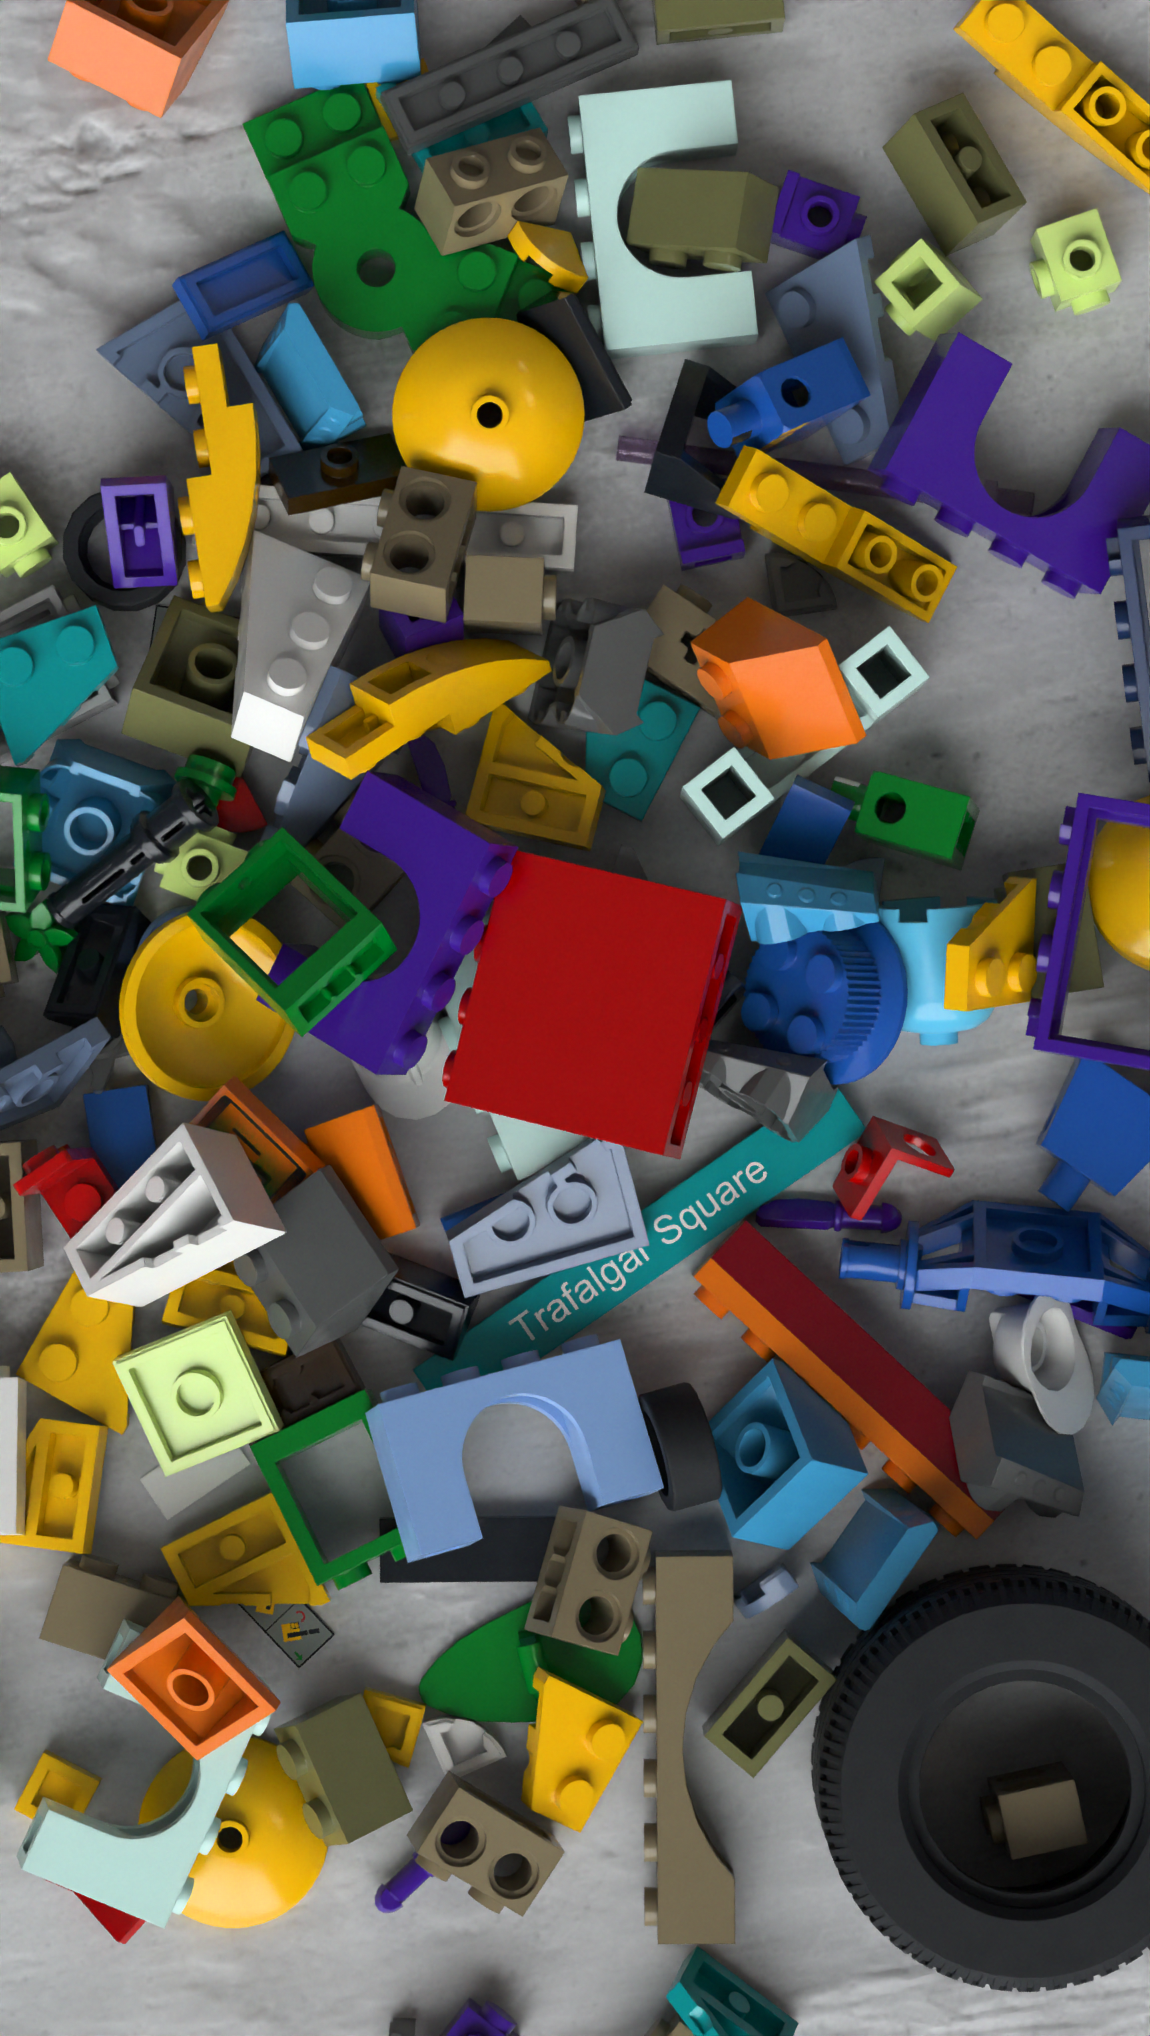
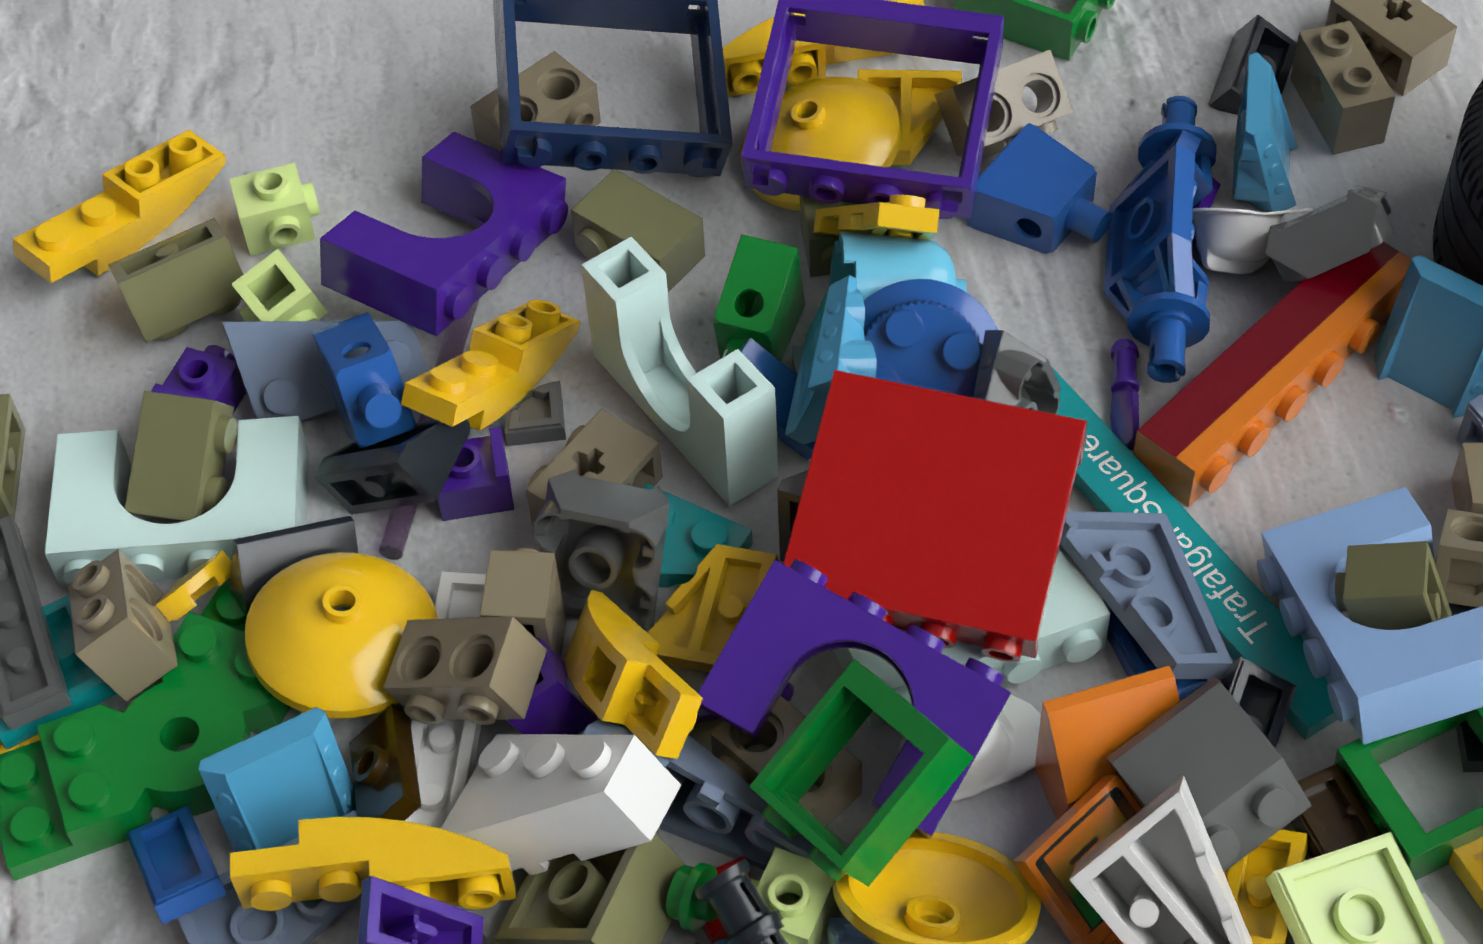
camera: 85 degrees left, 35 degrees down
black tyre [638,1382,722,1511] -> none
orange slope [690,597,867,760] -> none
dark azure slope [709,1358,868,1550] -> none
red bracket [832,1116,955,1221] -> none
none -> olive brick [571,169,705,292]
none -> olive brick [1335,541,1453,630]

